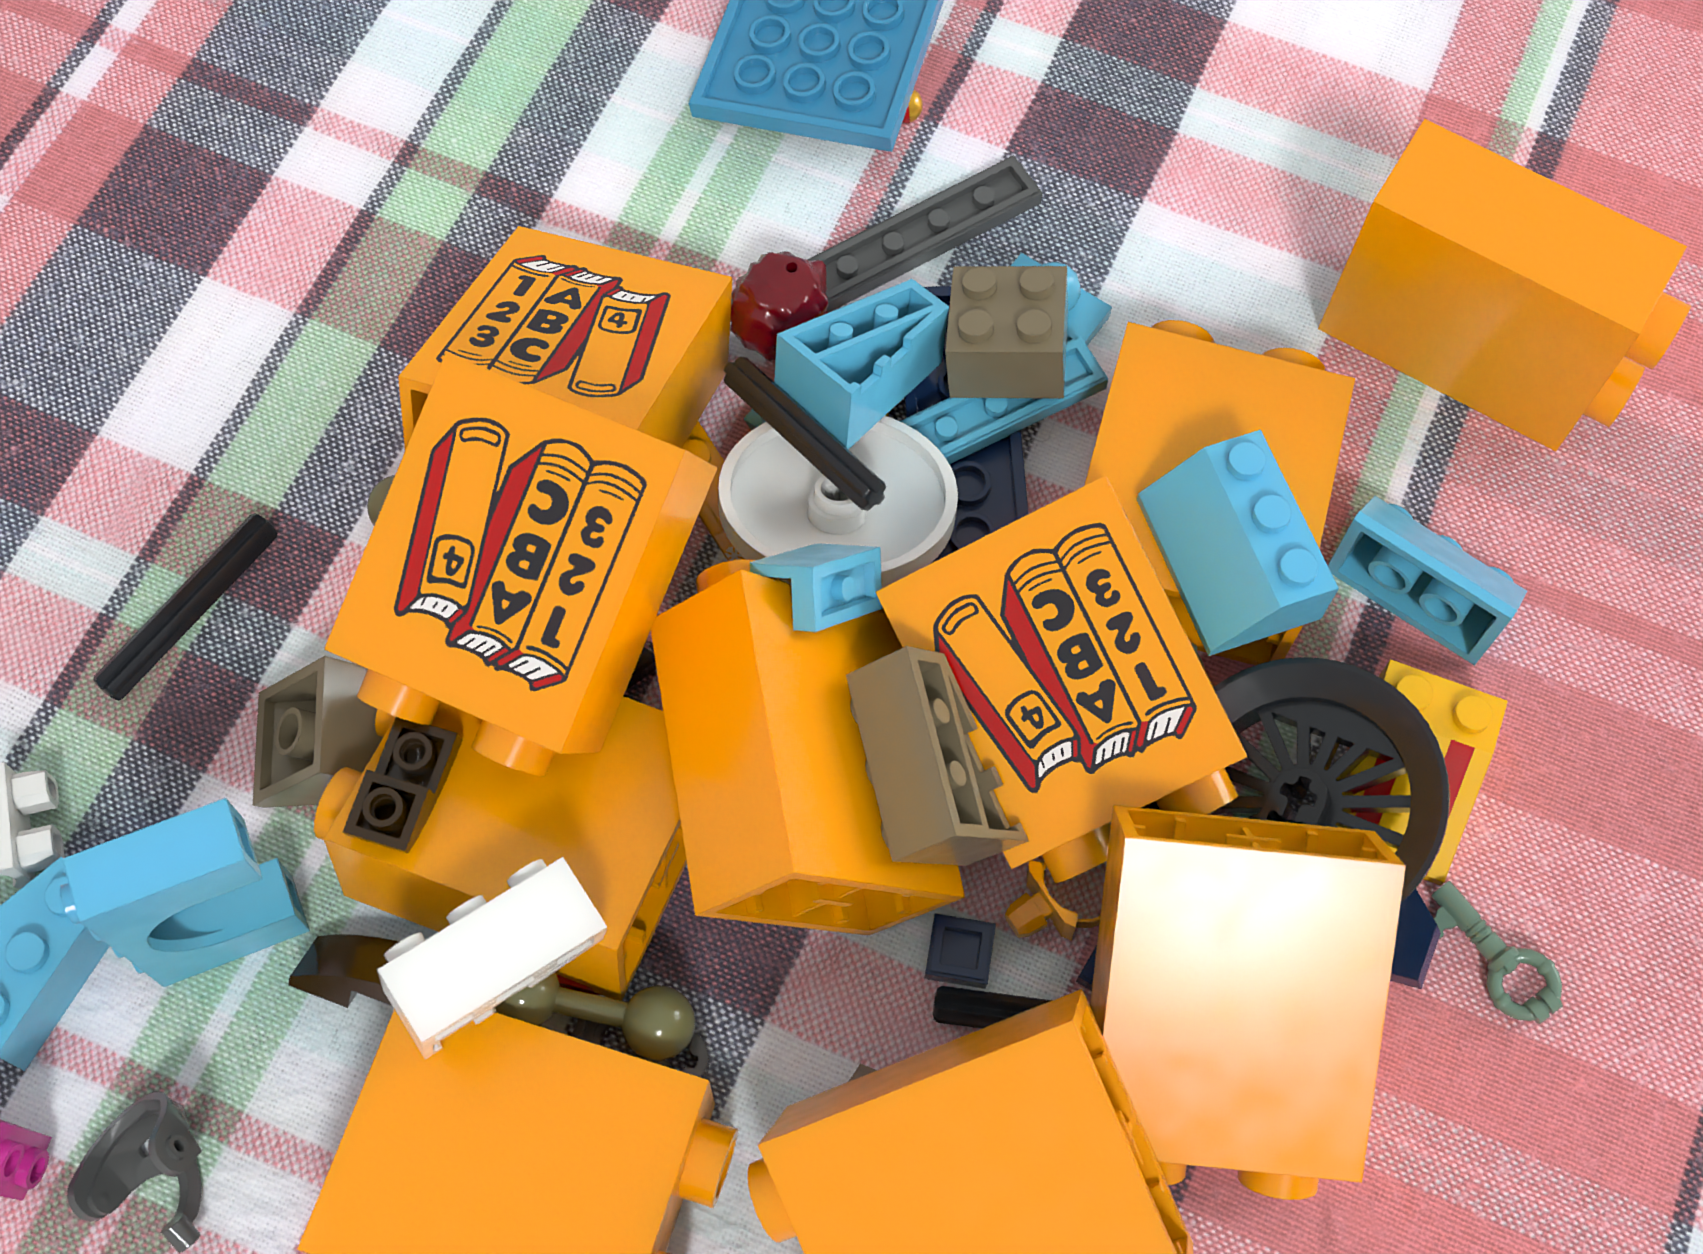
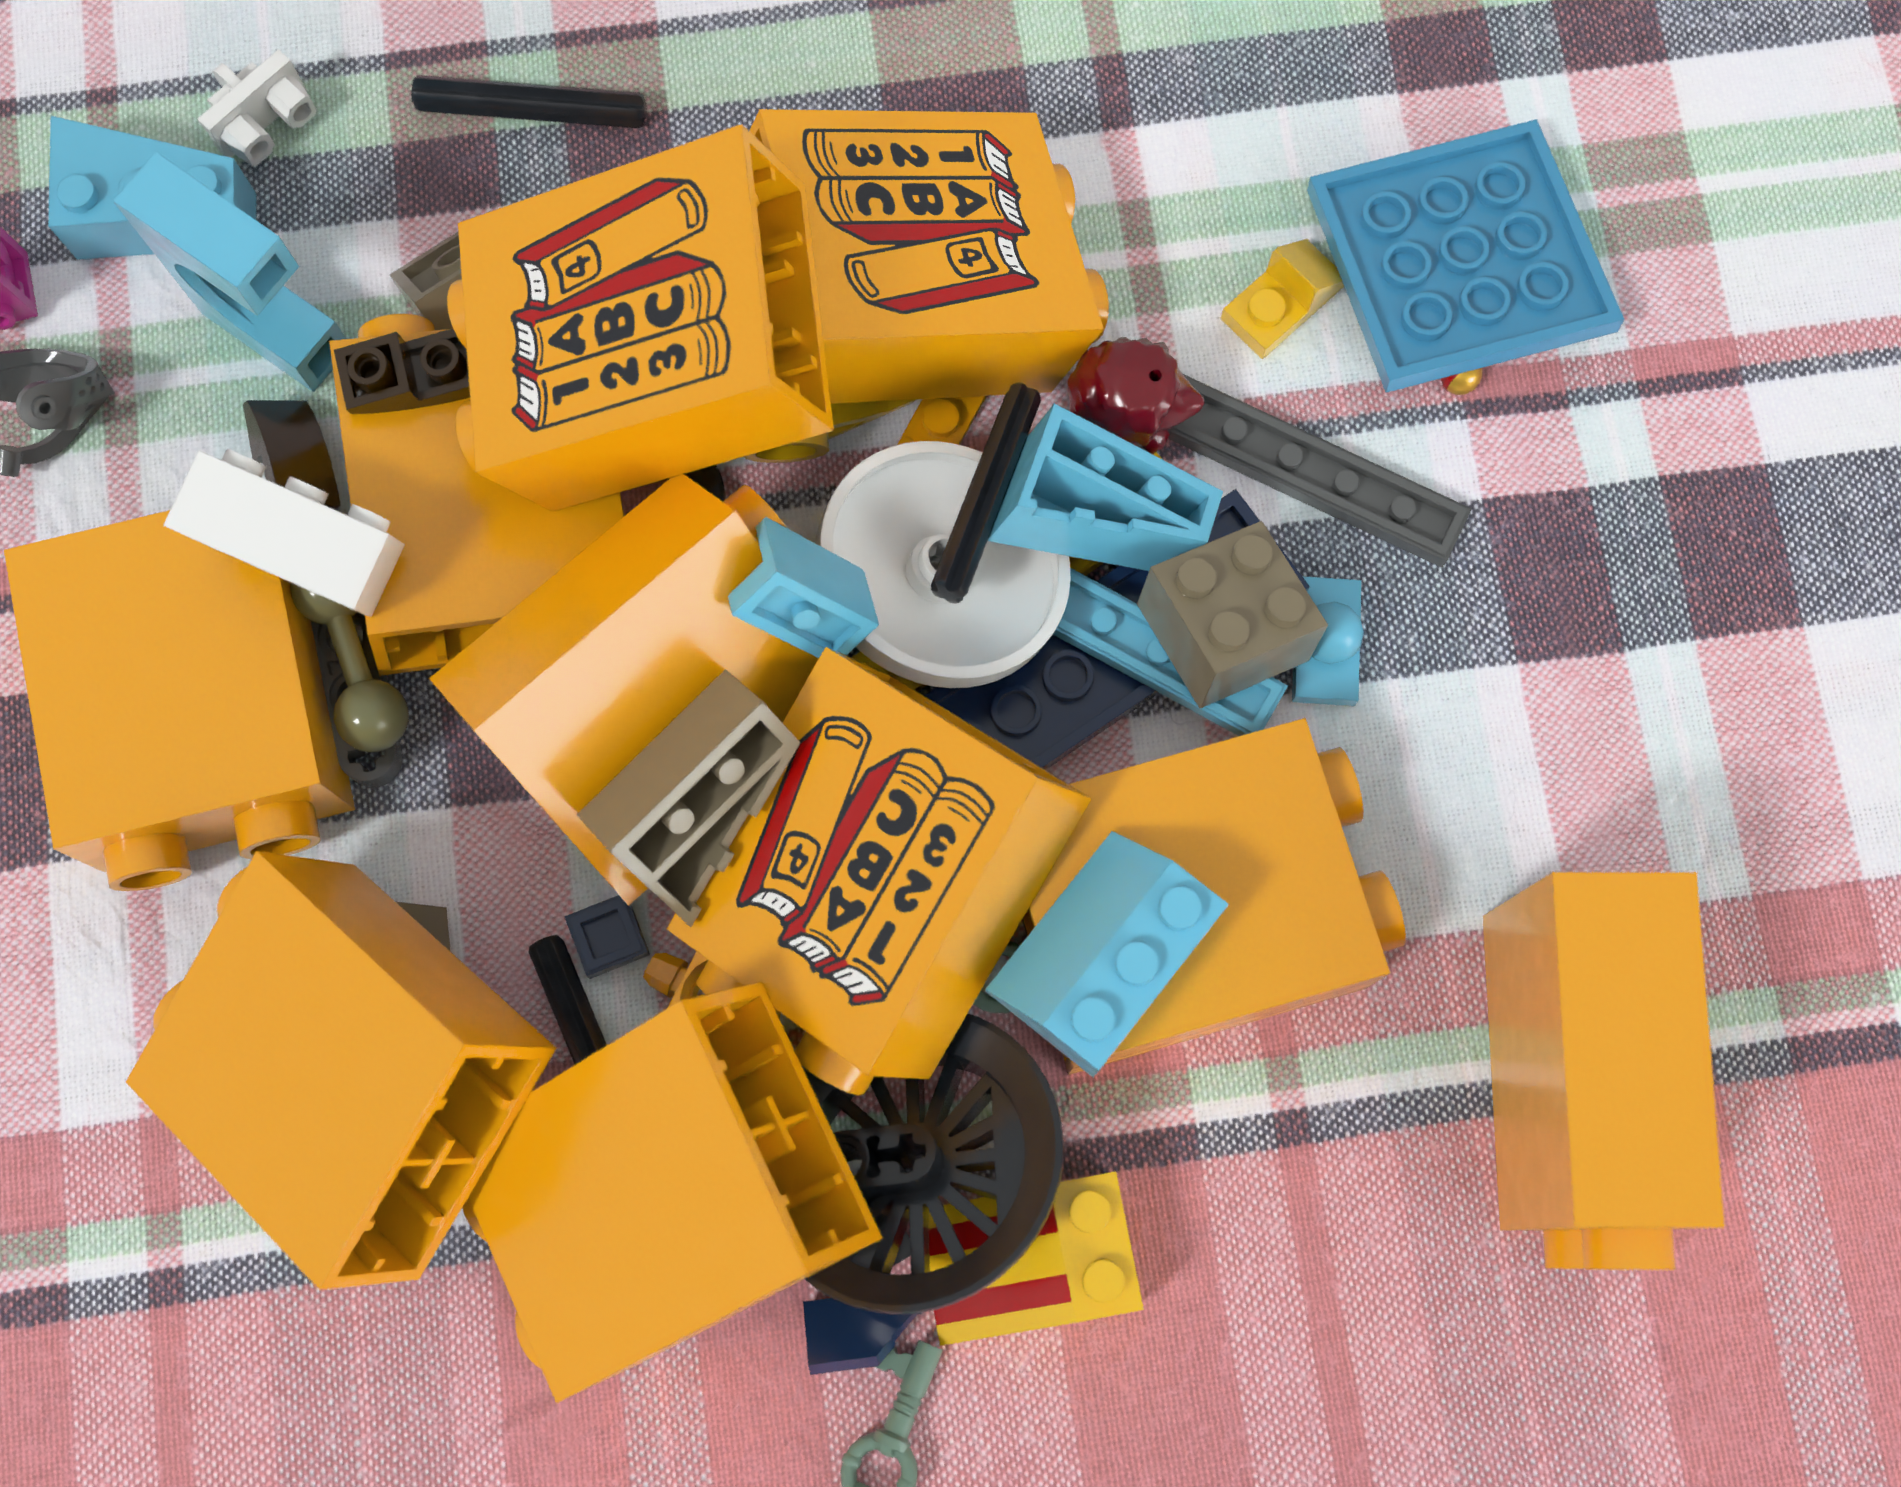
camera: 60 degrees right, 10 degrees up
medium azure slope [1328,496,1527,666] -> none
none -> yellow slope [1220,239,1344,360]

